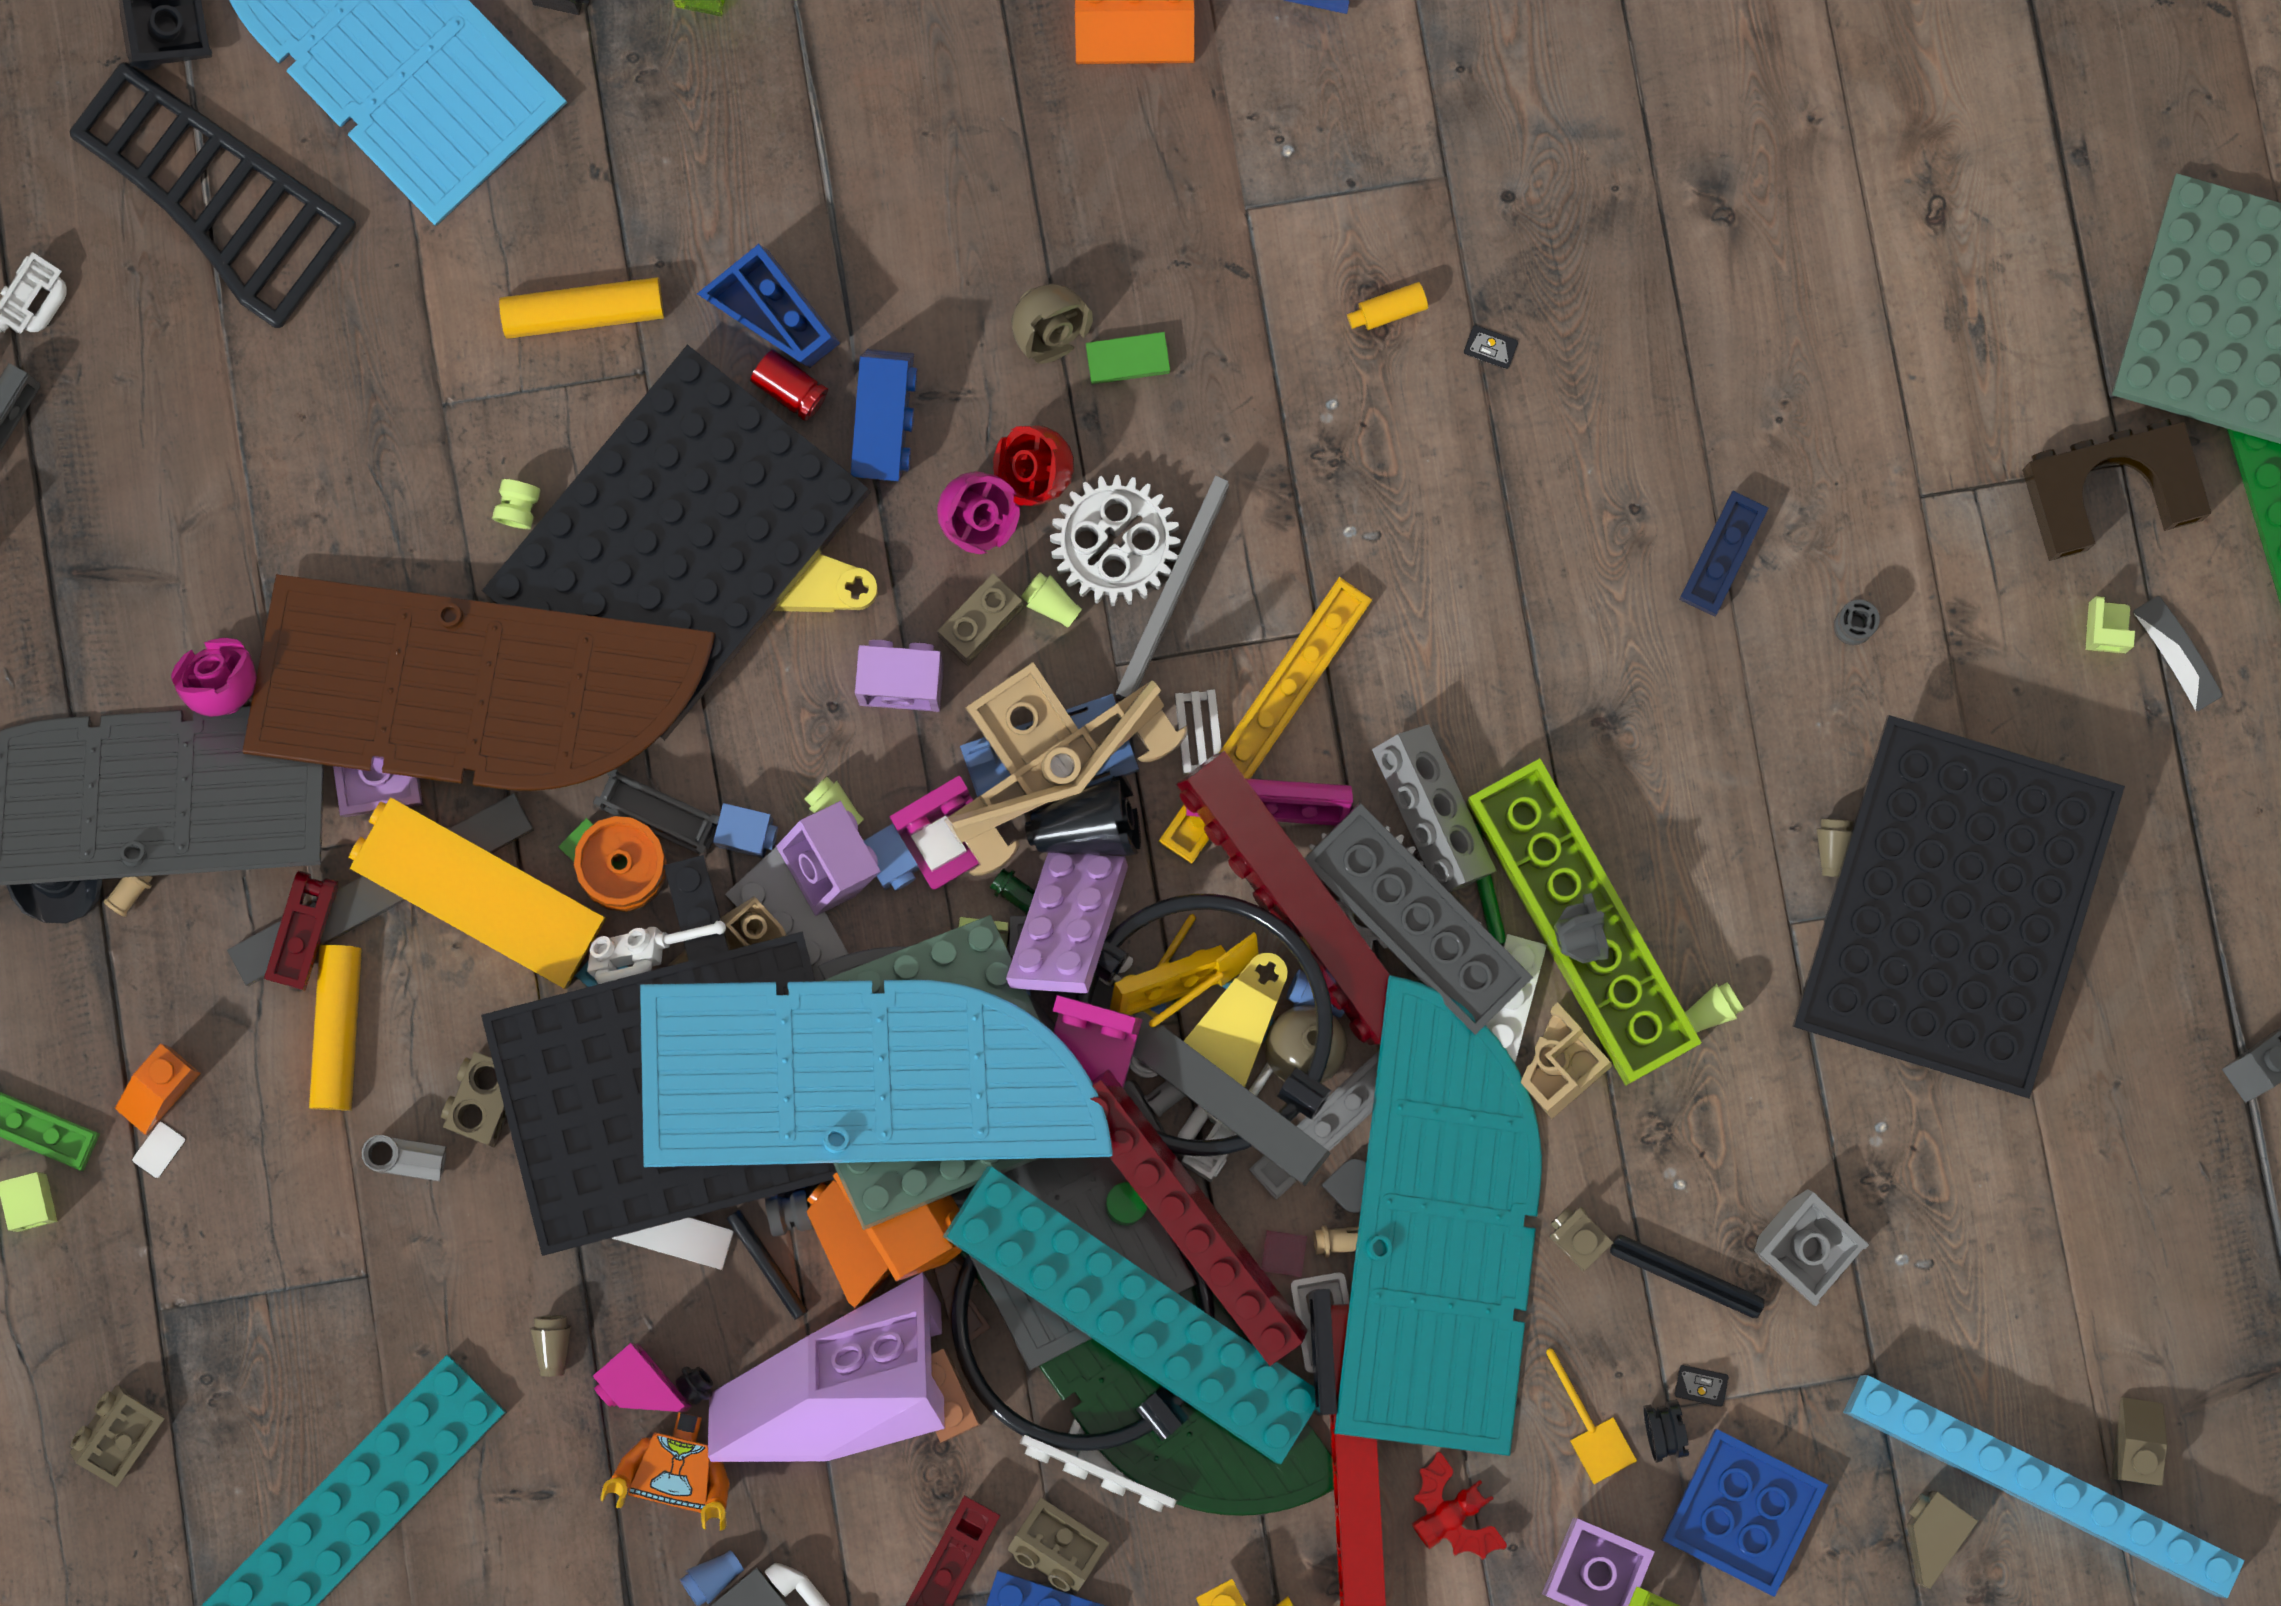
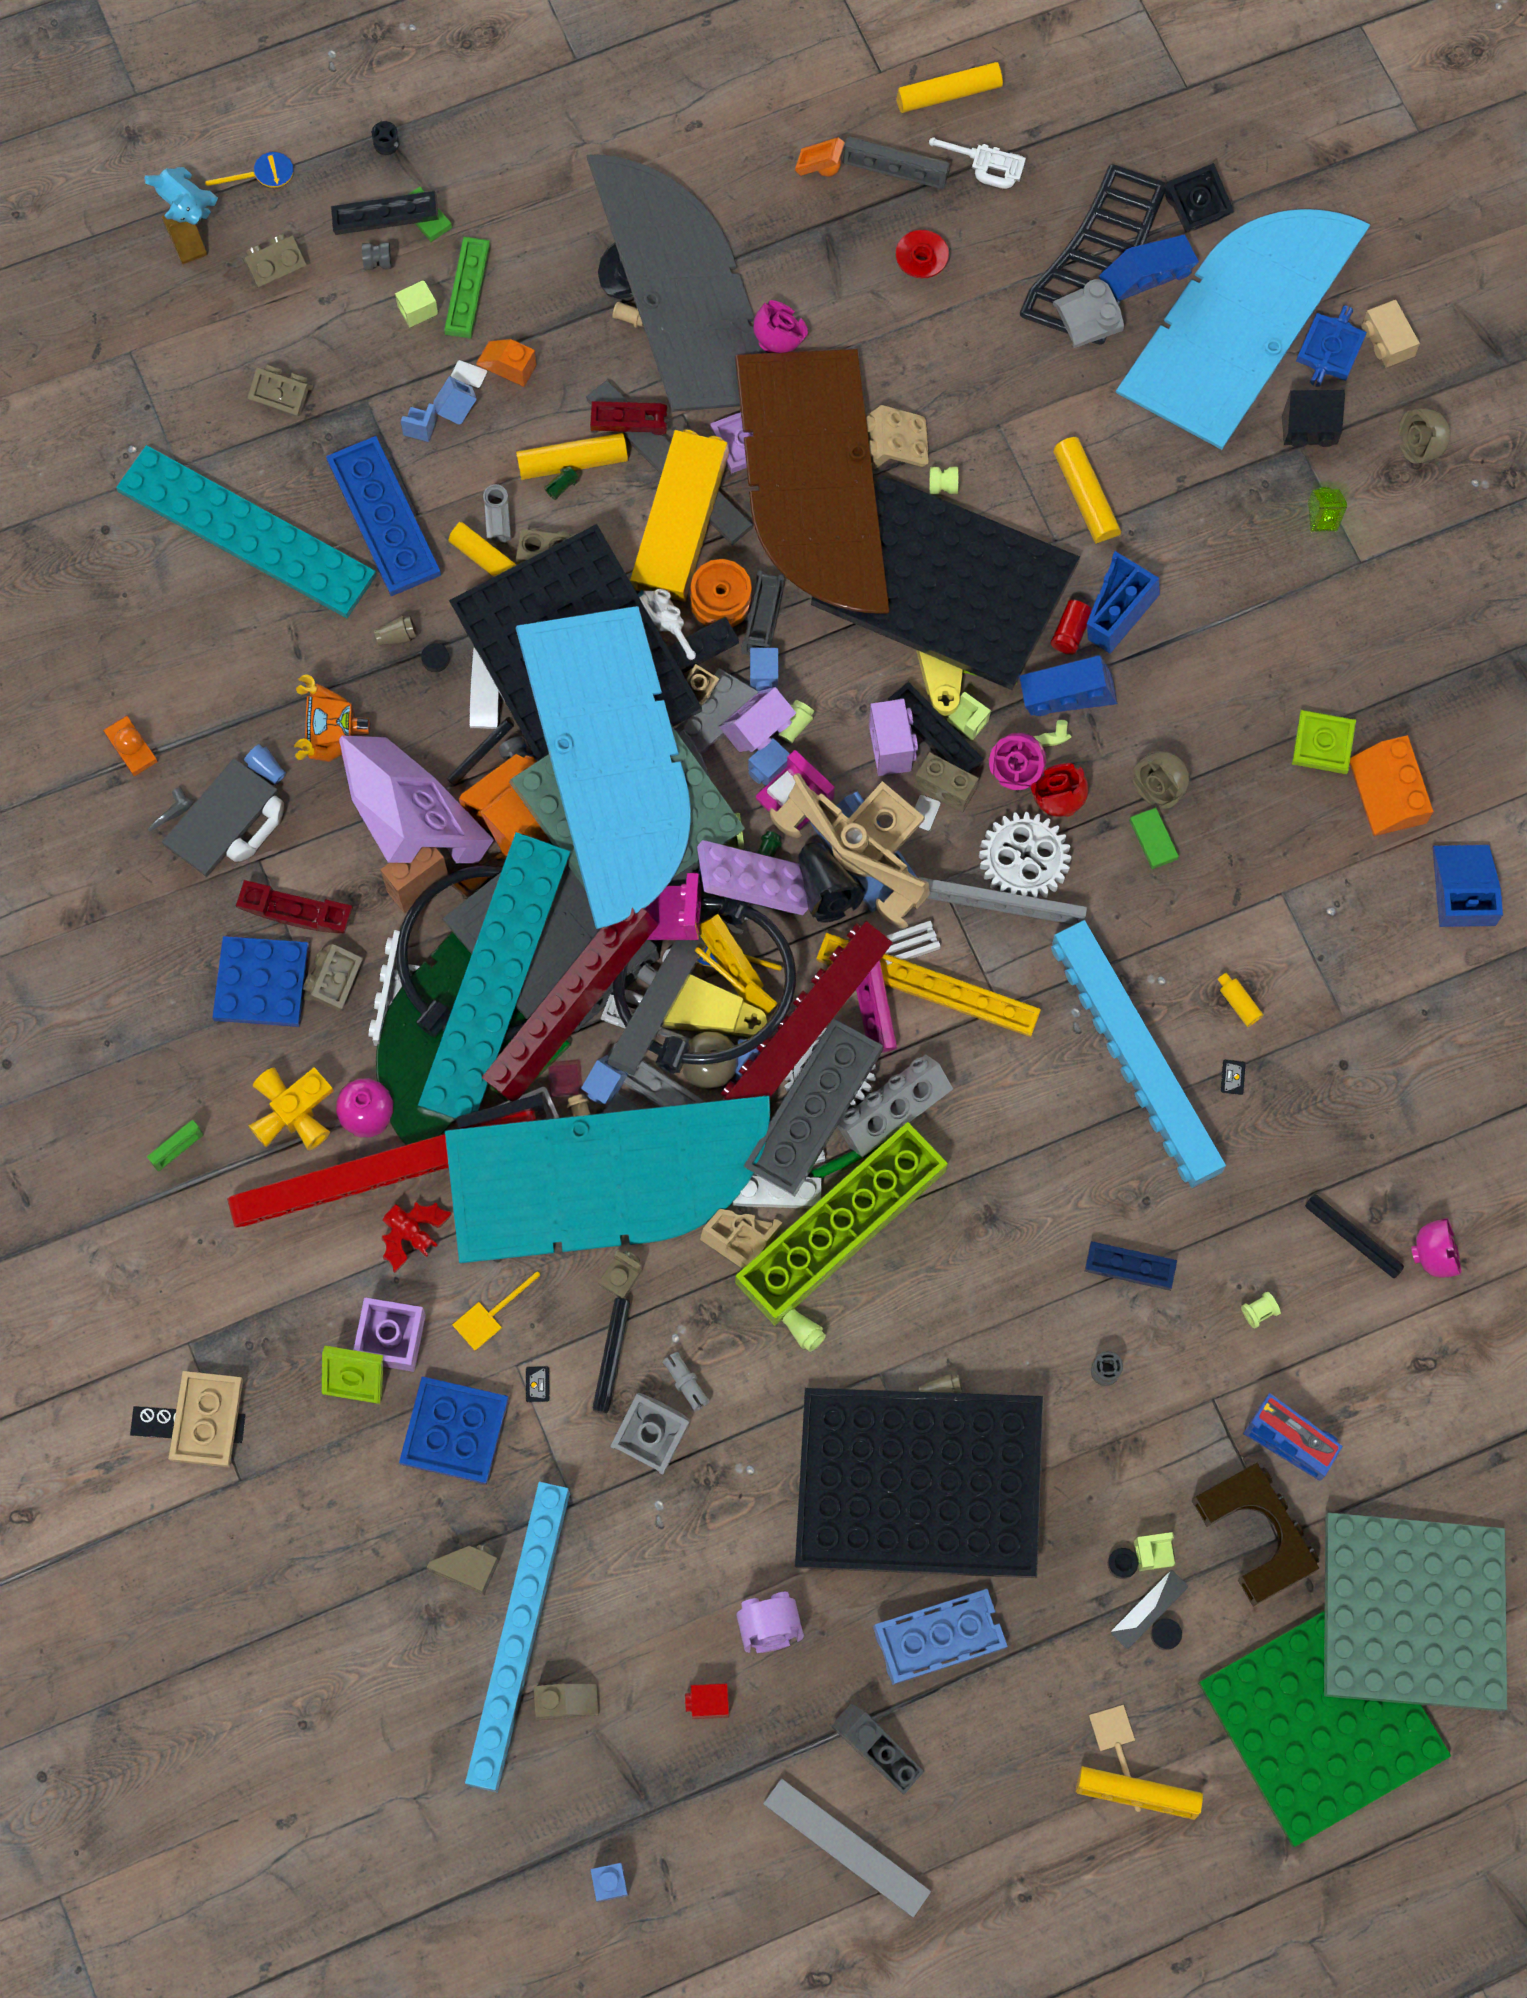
camera: 75 degrees right, 10 degrees down
dark pink slope [593,1343,692,1412] -> none
black plate [675,1366,713,1405] -> none
yellowish green cone [1020,572,1082,628] -> none
green tile [1105,1182,1147,1226] -> none
dark grey piece [1554,893,1609,964] -> none
black wheel [1643,1399,1689,1463] -> none
none -> blue plate [326,436,441,596]
none -> dark pink cylinder [336,1078,393,1138]
none -> medium blue panel [401,403,437,442]
none -> black tile [421,643,450,672]
none -> medium blue panel [433,376,477,424]
none -> yellow brick [448,522,516,577]
none -> dark green pin [544,466,579,500]
none -> medium blue brick [581,1055,629,1104]
none -> light grey pin [663,1352,710,1412]
none -> red brick [685,1683,729,1719]
none -> lavender brick [736,1592,804,1653]
none -> tan bracket [866,405,928,469]
none -> medium blue piece [873,1589,1008,1685]
none -> black plate [888,681,984,774]
none -> red dish [895,230,949,278]
none -> white sticker [915,795,941,831]
none -> yellowish green panel [947,692,991,741]
none -> yellowish green bar [1033,720,1071,747]
none -> medium azure brick [1051,920,1226,1188]
none -> light grey slope [1053,279,1124,348]
none -> blue wedge [1099,234,1199,302]
none -> black tile [1107,1548,1139,1579]
none -> black tile [1151,1619,1182,1650]
none -> yellowish green bush [1241,1292,1281,1329]
none -> wedge [1243,1393,1343,1481]
none -> lime plate [1292,710,1356,774]
none -> black axle [1305,1194,1404,1278]
none -> dark pink cylinder [1411,1218,1462,1278]

